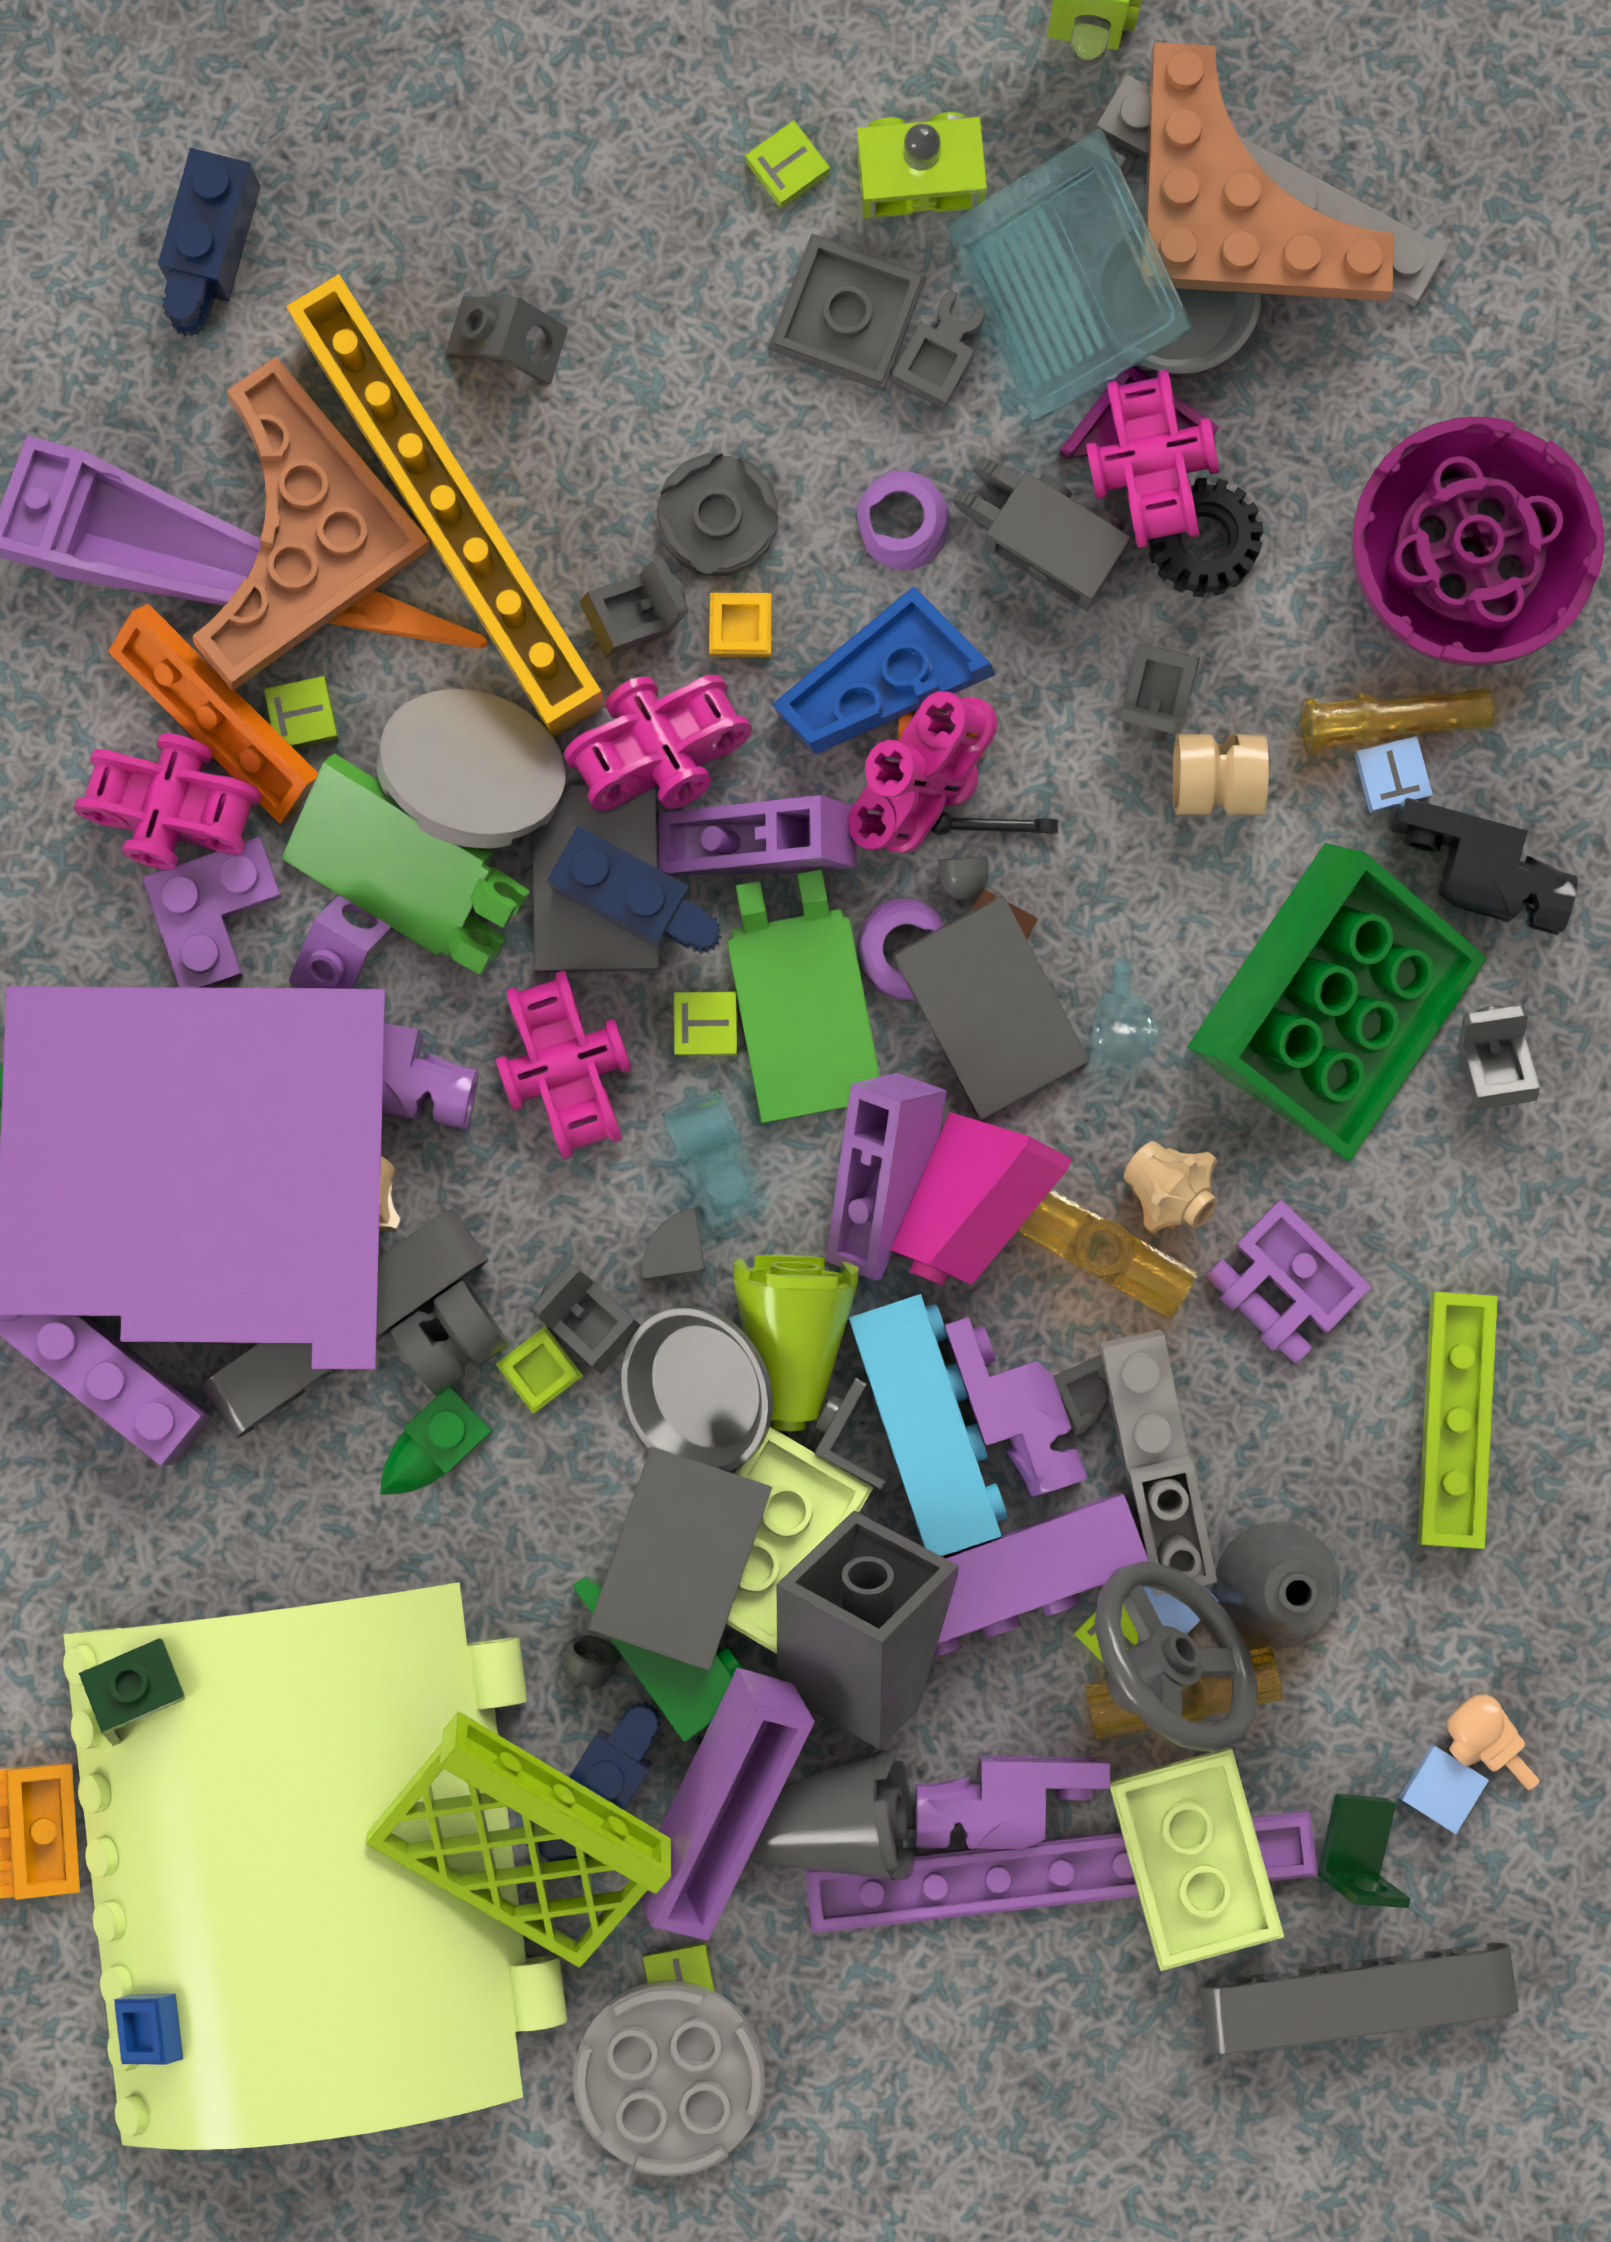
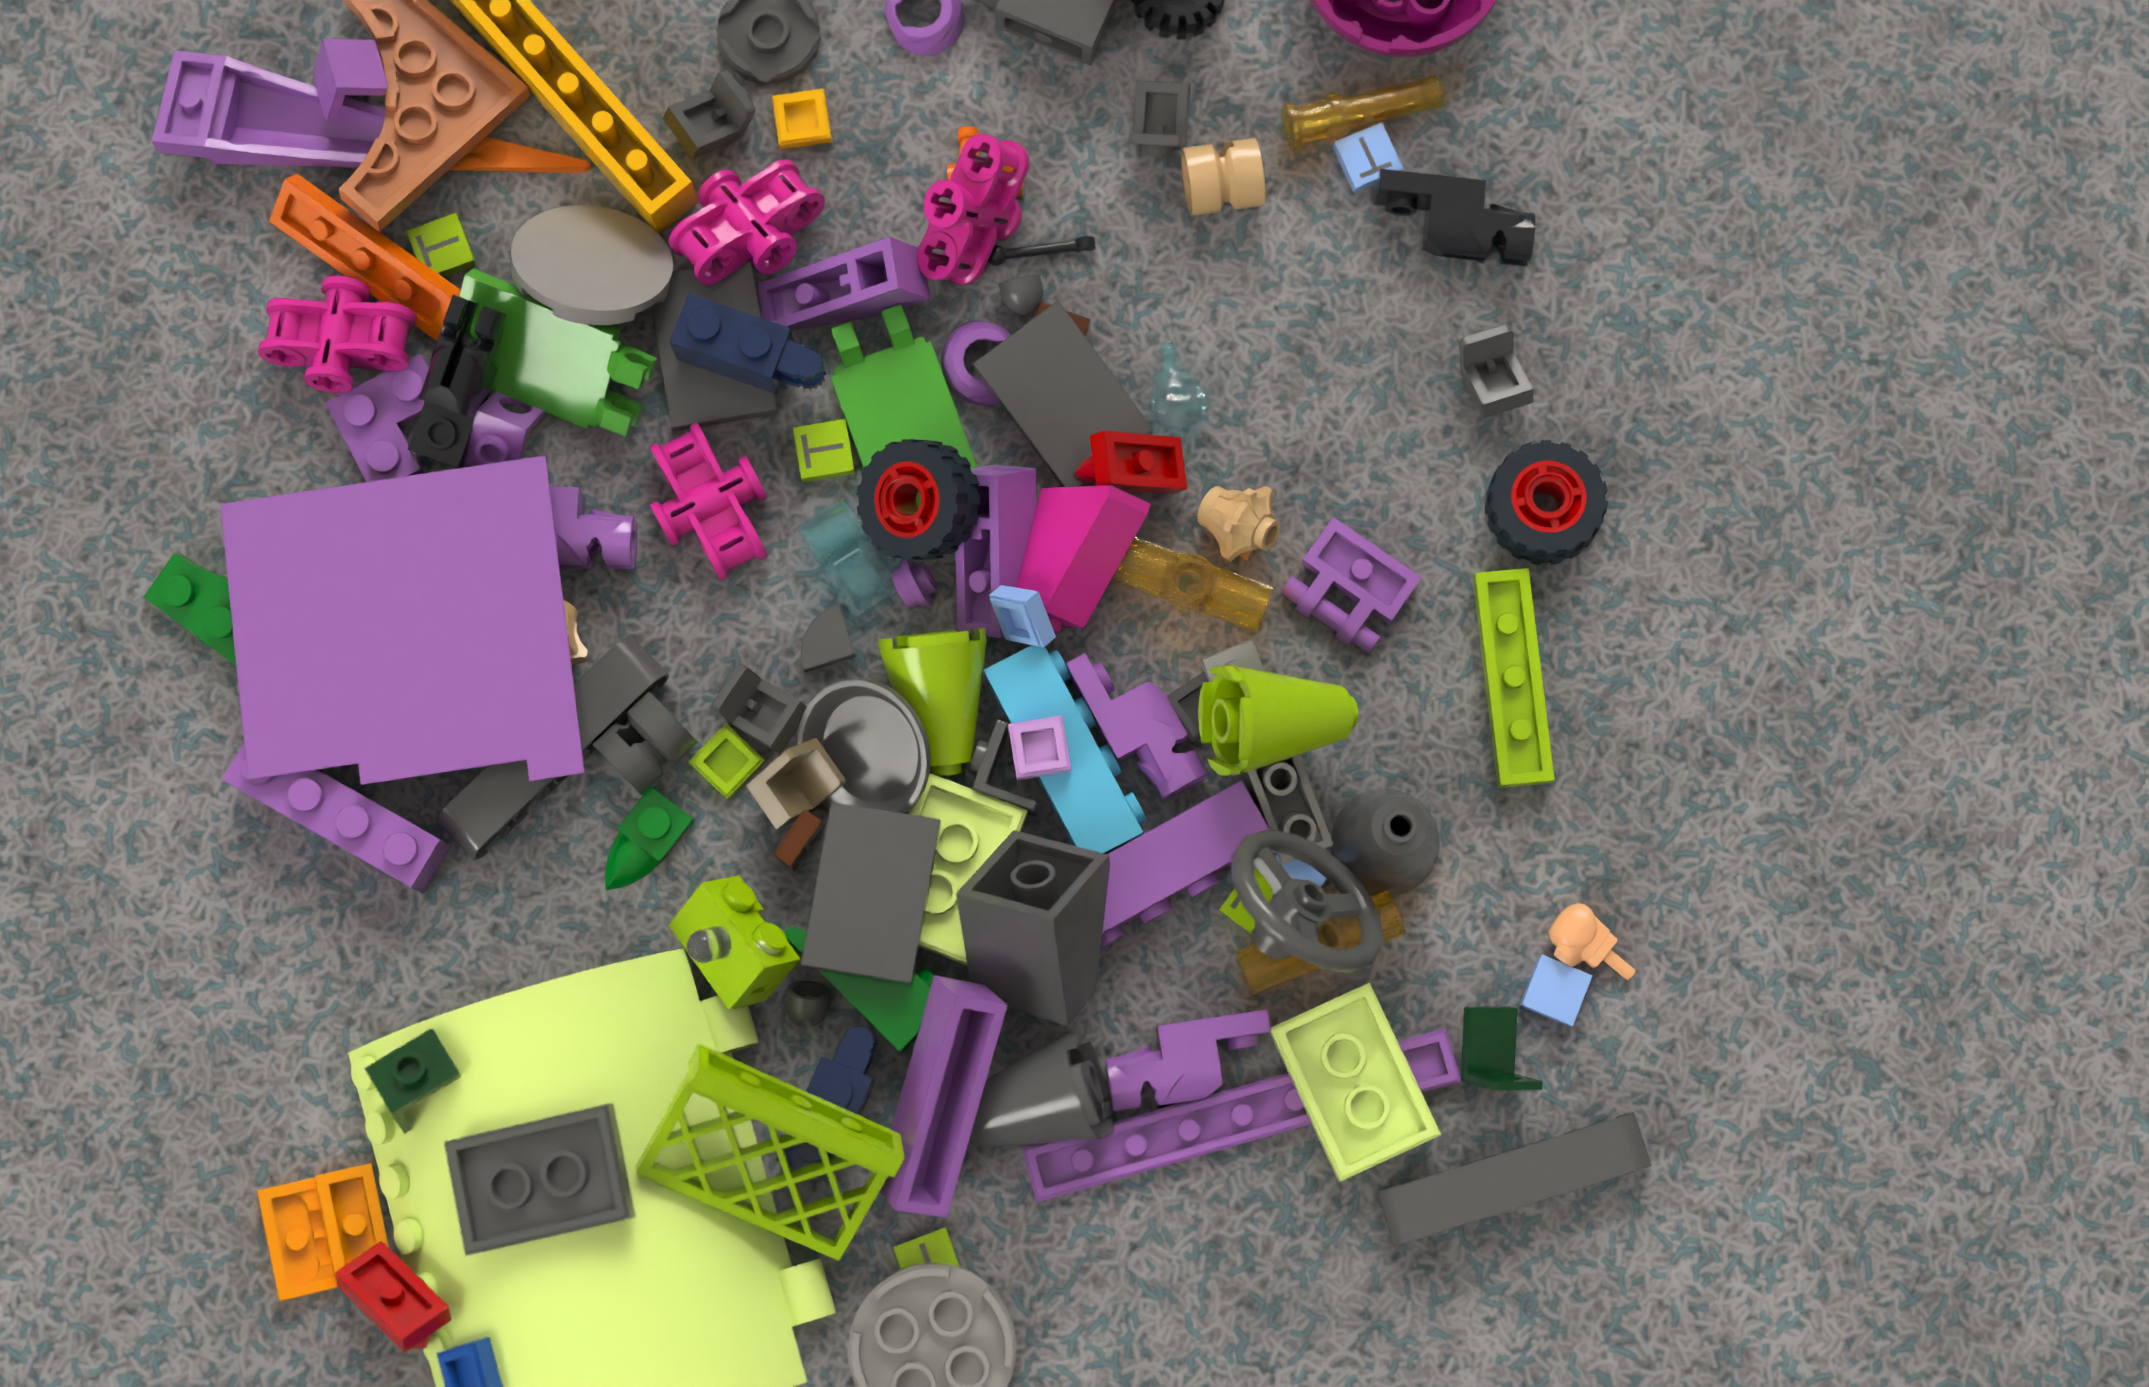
camera: 15 degrees left, 5 degrees down
blue wing [772,586,995,754] -> none
green slope [1186,843,1487,1162] -> none
none -> medium lavender panel [312,39,388,121]
none -> red tile [334,1241,452,1353]
none -> black plate [407,295,506,468]
none -> dark grey tile [444,1104,636,1256]
none -> lime piece [668,875,800,1010]
none -> dark tan panel [745,738,846,830]
none -> reddish brown tile [774,810,825,872]
none -> black wheel [856,439,981,560]
none -> medium lavender plate [891,560,937,610]
none -> light blue tile [989,585,1056,648]
none -> lavender tile [1008,715,1071,781]
none -> red tile [1074,430,1188,494]
none -> lime cone [1198,665,1358,776]
none -> black wheel [1485,440,1608,565]

